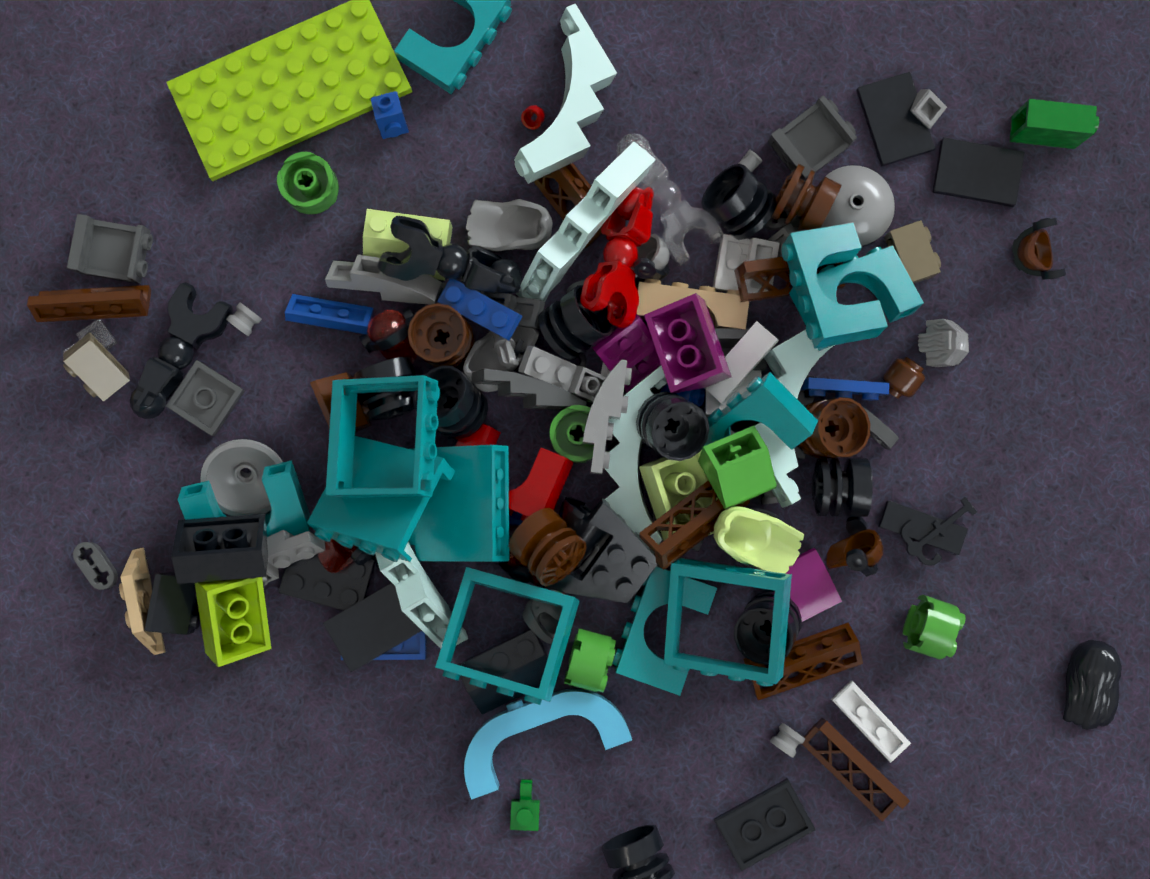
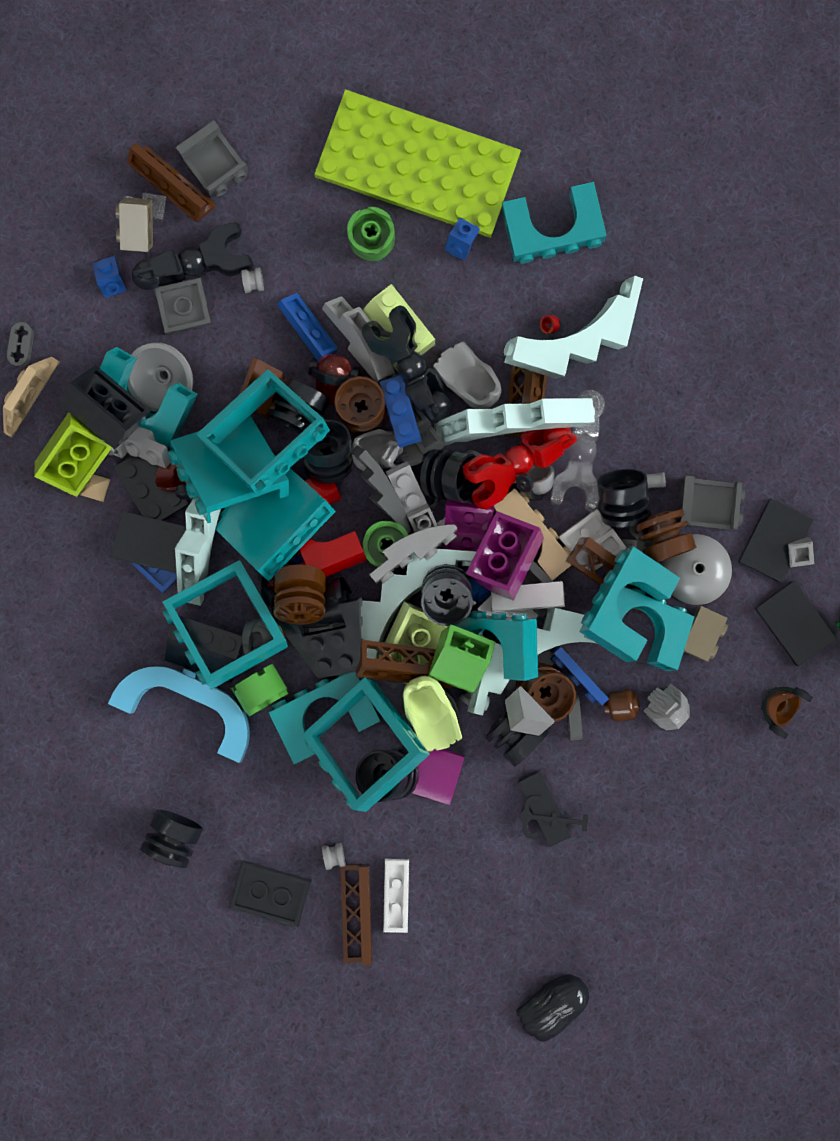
camera: 45 degrees right, 0 degrees up
black slope [144,572,201,635] -> none
green plate [510,779,540,831] -> none
reddish brown fence [743,622,863,701] -> none
reddish brown cap [826,517,883,577] -> none
bright green brick [903,595,965,660] -> none
none -> tan slope [81,474,110,502]
none -> blue bracket [92,256,126,298]
none -> light grey slope [505,686,555,736]

